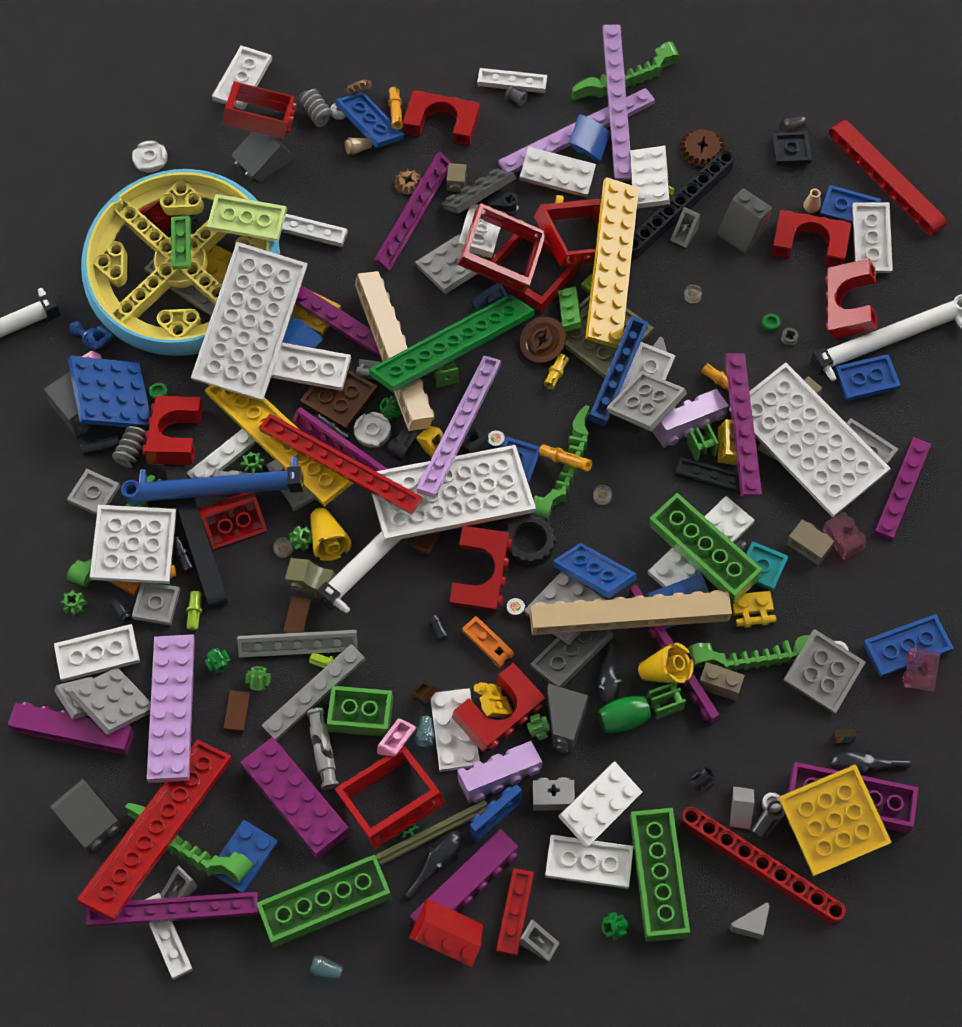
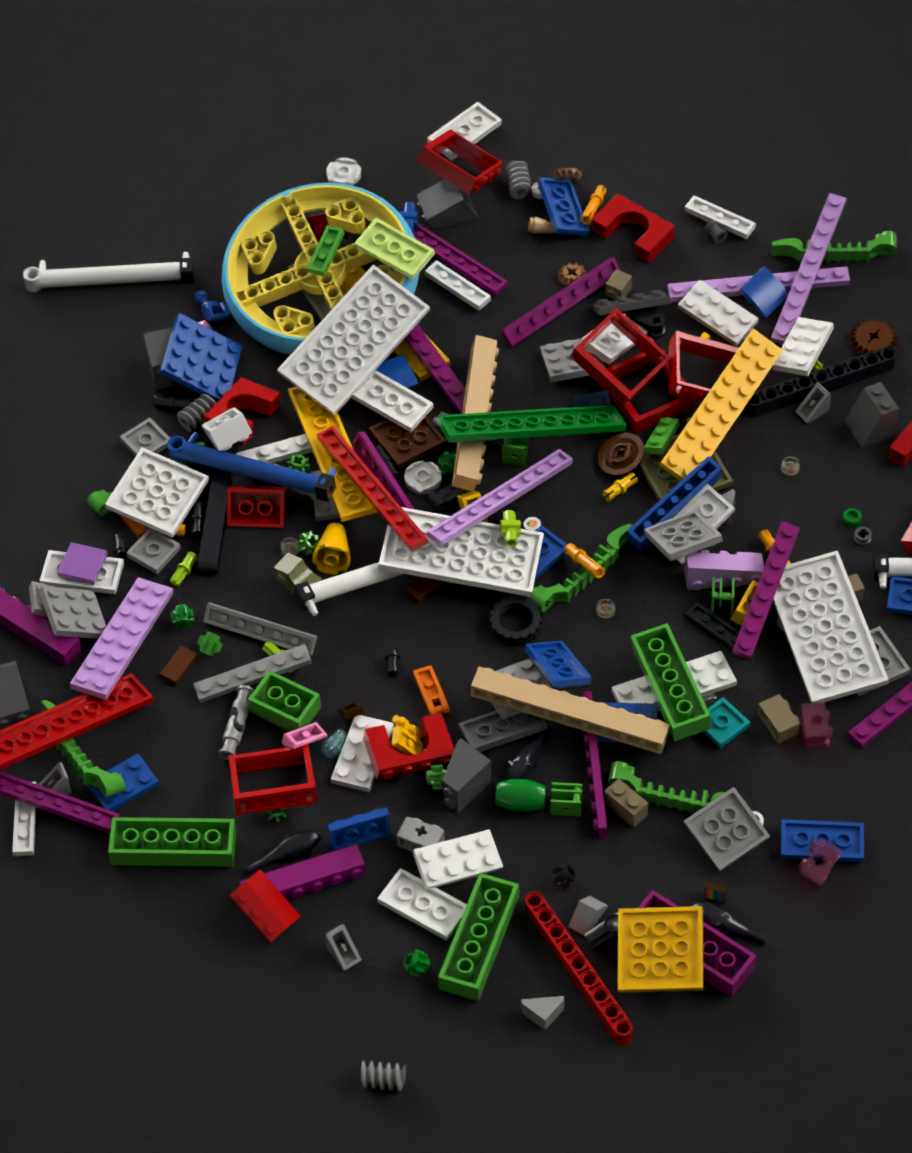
camera: 25 degrees right, 10 degrees down
bright green gear [60,590,87,616] -> none
green tile [149,383,168,401] -> none
magenta brick [240,737,350,860] -> none
reddish brown tile [283,596,311,634] -> none
clear light blue cone [310,955,342,979] -> none
olive axle [376,801,488,865] -> none
red arch [450,526,512,612] -> none
lavender wedge [457,741,542,803] -> none
red plate [496,868,534,956] -> none
tile [506,597,525,618] -> none
yellow cone [638,643,693,684] -> none
yellow plate [731,591,776,628] -> none
none -> medium lavender tile [57,542,108,584]
none -> white slope [201,407,252,451]
none -> blue axle [399,202,418,233]
none -> magenta plate [413,224,508,296]
none -> lime axle [500,510,521,547]

